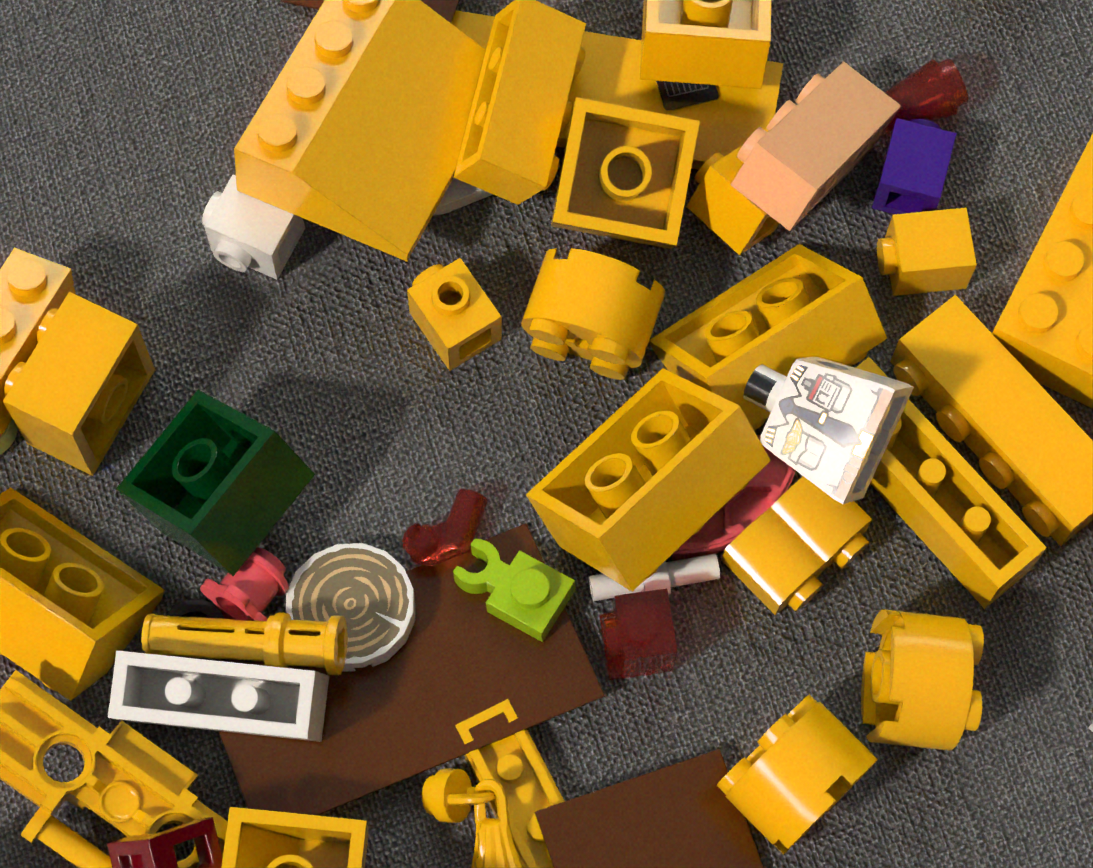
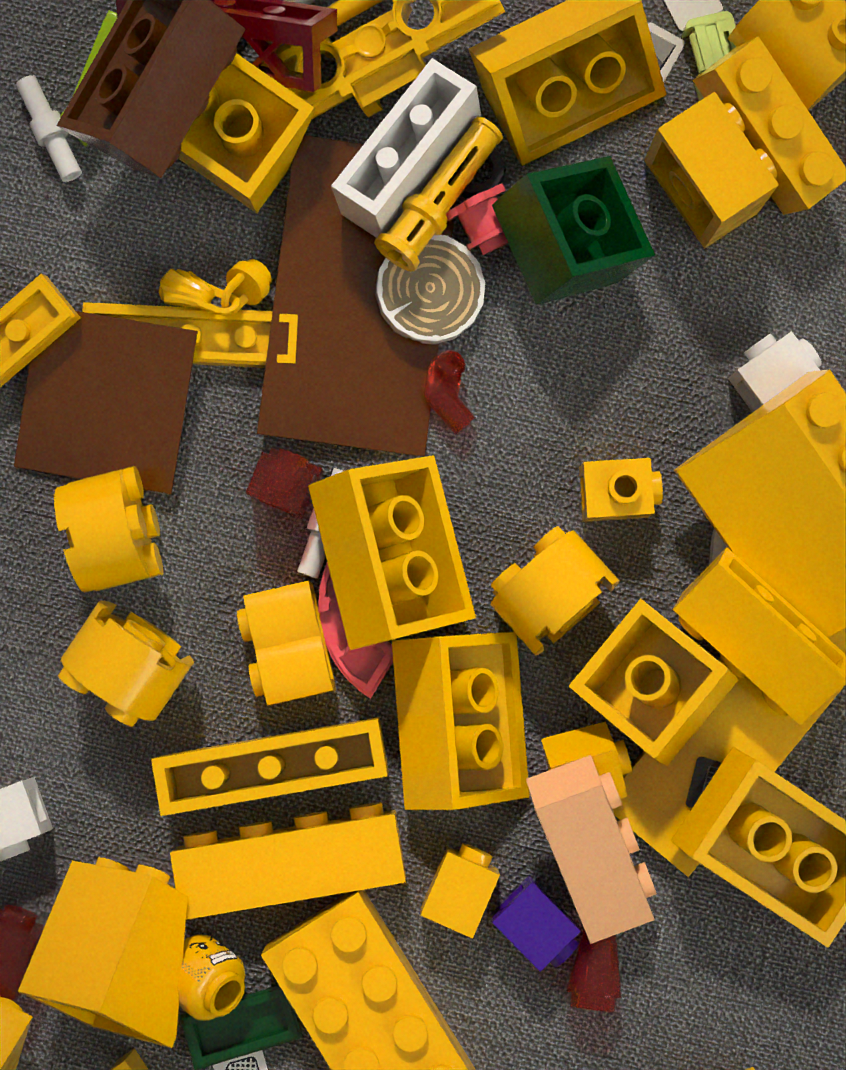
camera: 125 degrees right, 15 degrees up
lime plate [453,539,576,642] -> none
torso [743,357,914,504] -> none

